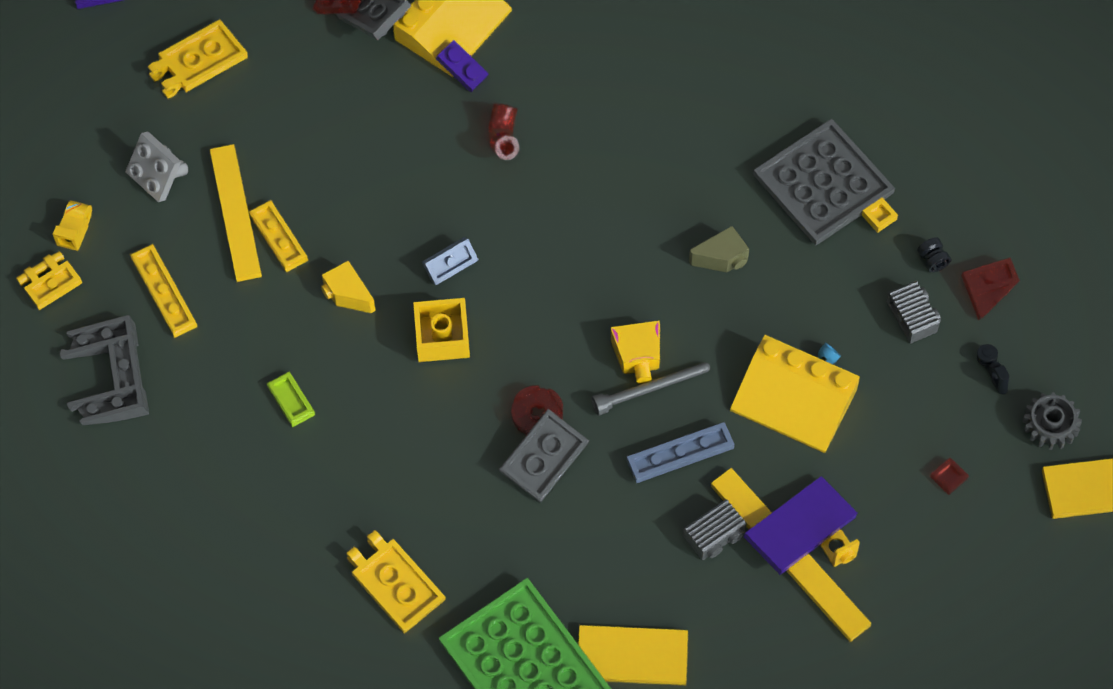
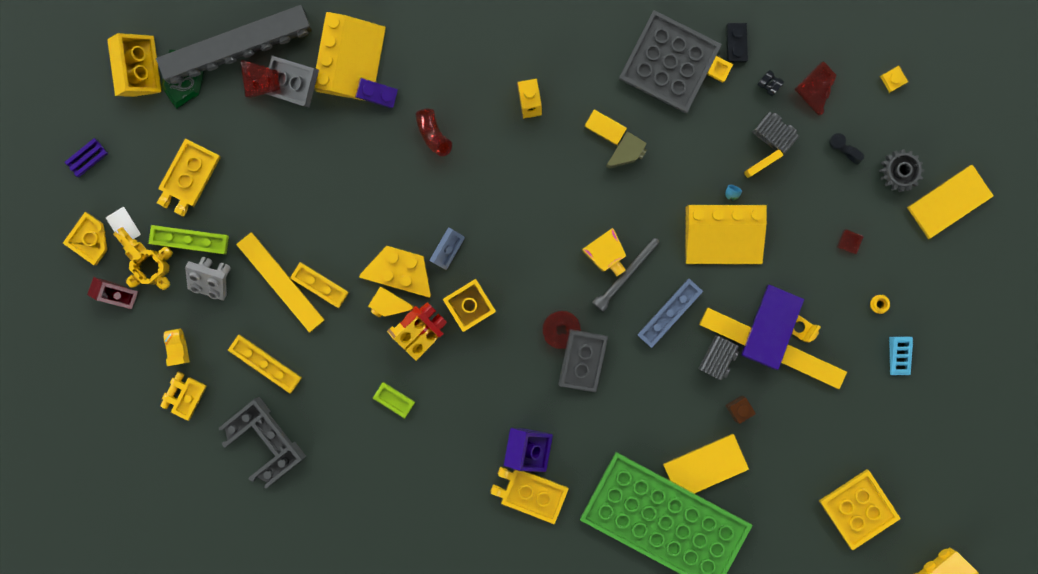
camera: 25 degrees left, 25 degrees up
none -> yellow plate [63,212,108,266]
none -> dark red slope [87,277,138,309]
none -> white sticker [106,207,141,239]
none -> yellow piece [113,227,173,290]
none -> lime plate [148,225,229,254]
none -> yellow wing [359,246,431,298]
none -> hips [387,302,447,361]
none -> dark purple slope [504,428,553,472]
none -> yellow torso [517,79,542,119]
none -> yellow tile [584,109,627,145]
none -> reddish brown brick [725,395,756,424]
none -> black plate [726,23,748,63]
none -> yellow tile [744,150,784,178]
none -> yellow plate [870,295,890,314]
none -> yellow plate [880,66,908,93]
none -> medium azure slope [889,336,913,375]

